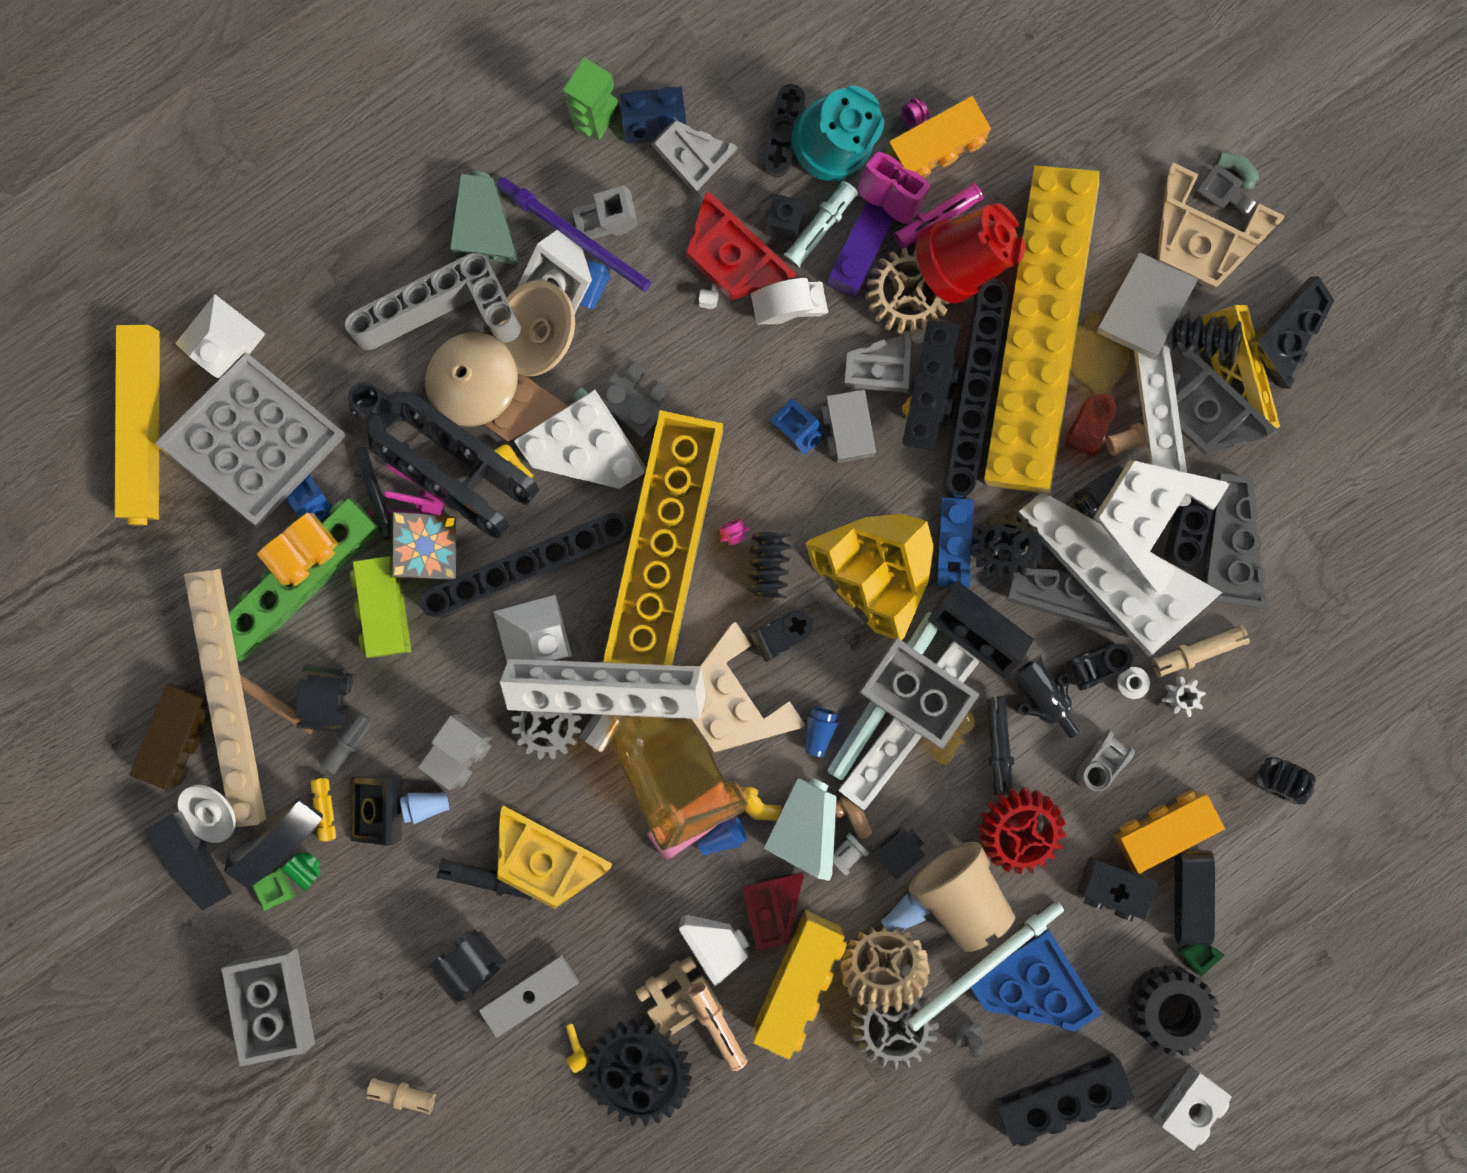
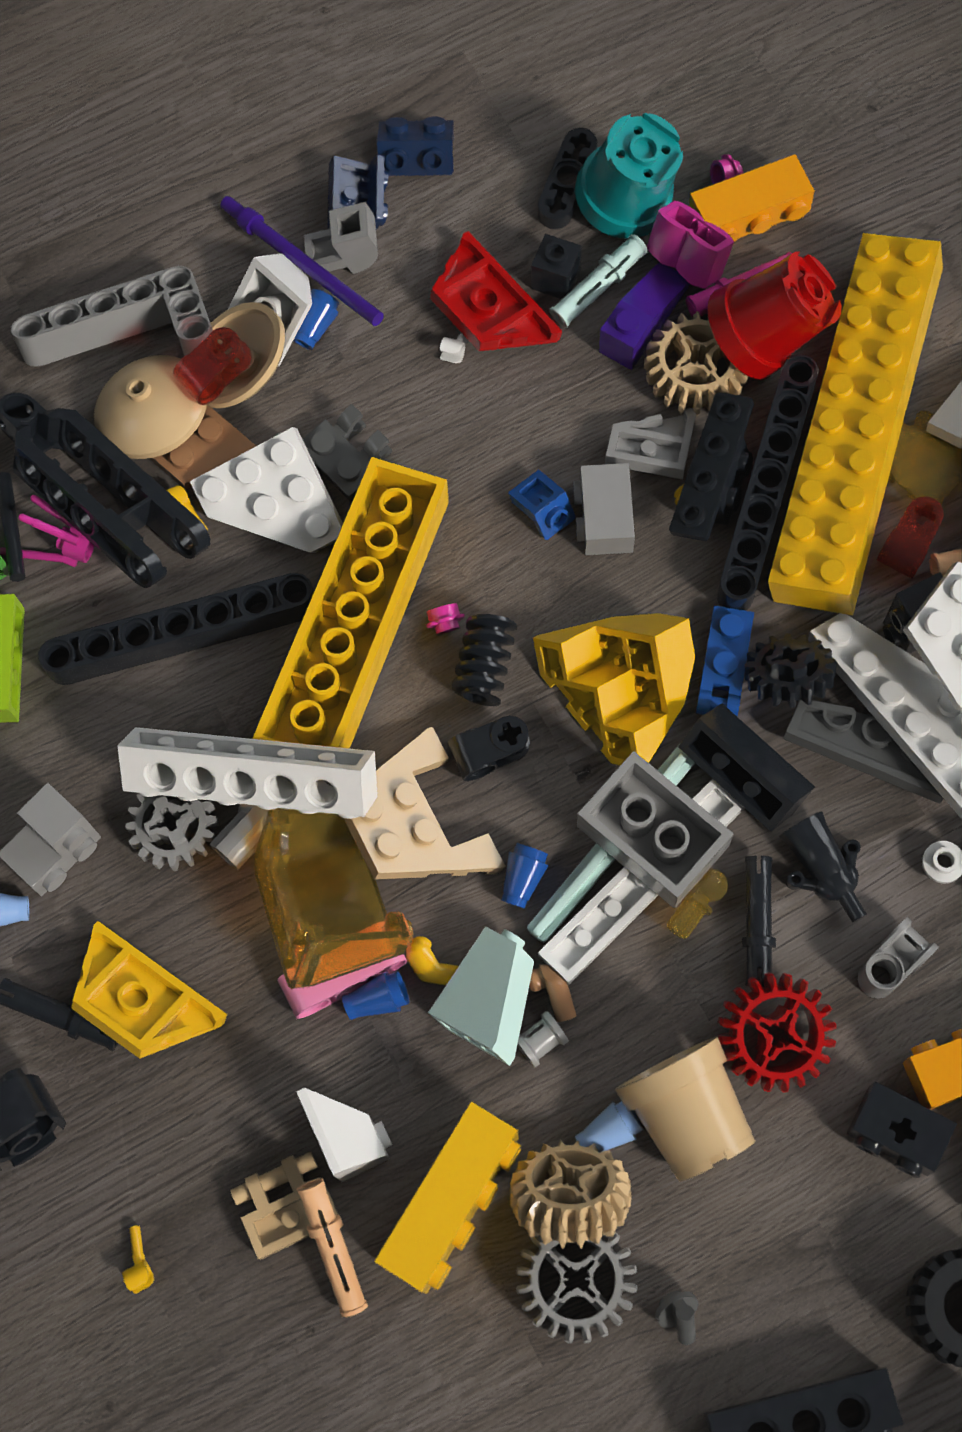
camera: 15 degrees right, 15 degrees down
tile [390,512,456,581] -> none
sand green slope [450,171,519,265] -> none
light grey tile [479,954,579,1038] -> none
white slope [494,595,572,662] -> none
bright green arch [563,58,619,140] -> none
black gear [586,1019,692,1126] -> none
light grey wing [651,121,737,192] -> none
dark red wing [742,871,804,951] -> none
white brick [751,278,828,325] -> none
black brick [872,827,926,880] -> none
light aqua bar [907,901,1064,1032] -> none
blue plate [970,929,1102,1031] -> none
black piece [1066,643,1134,691] -> none
none -> clear red piece [173,327,252,405]
none -> dark blue bracket [327,154,389,230]

